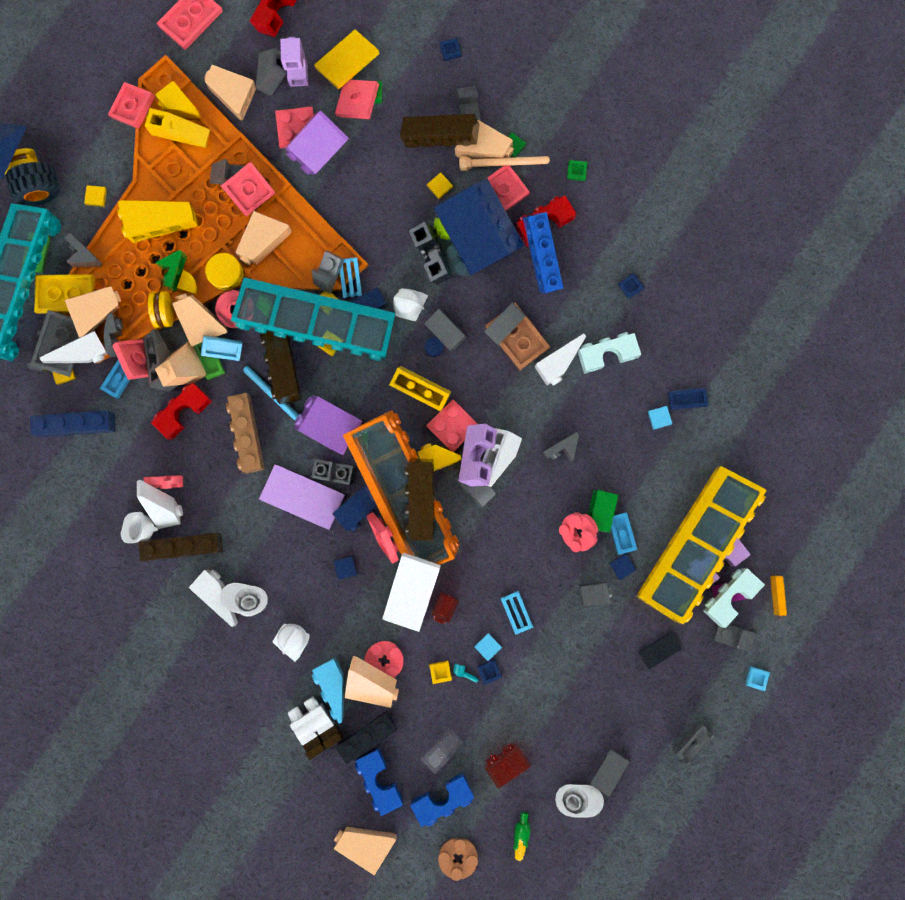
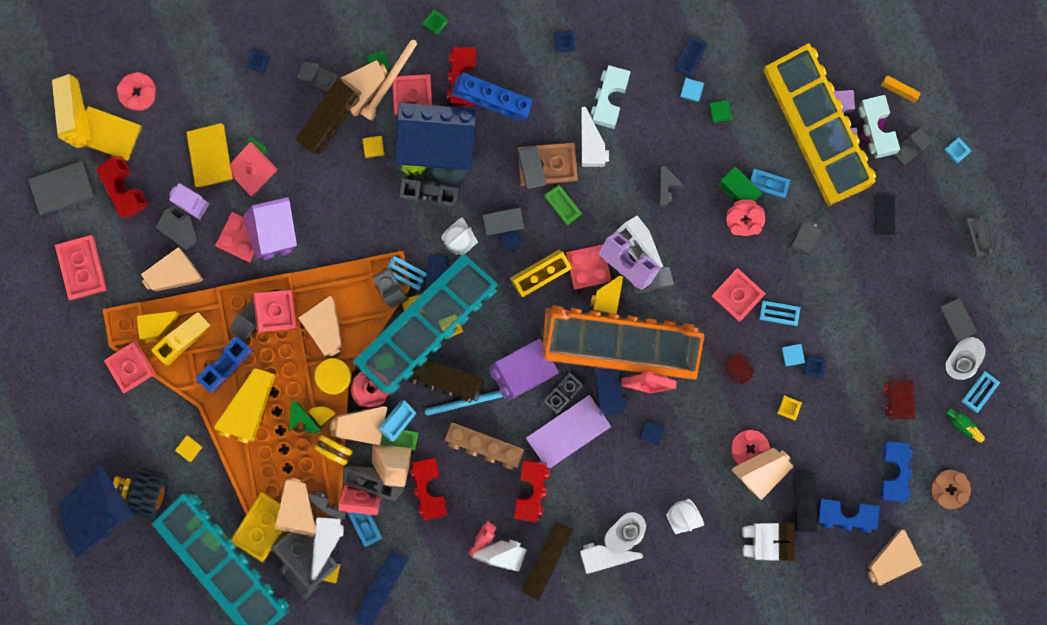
camera: 50 degrees left, 0 degrees up
dark grey slope [65,233,103,267] -> none
white piece [121,512,158,543] -> none
medium azure slope [312,657,344,724] -> none
white tile [383,553,441,632] -> none
dark brown brick [405,459,434,541] -> none
clear slope [421,727,463,774] -> none
teal hand [453,663,479,683] -> none
dark blue tile [609,553,636,580] -> none
none -> blue arch [196,336,253,393]
none -> red arch [514,458,550,522]
none -> bright green tile [544,184,582,226]
none -> green tile [709,100,732,123]
none -> coral plate [711,268,766,322]
none -> medium azure tile [961,371,1000,413]

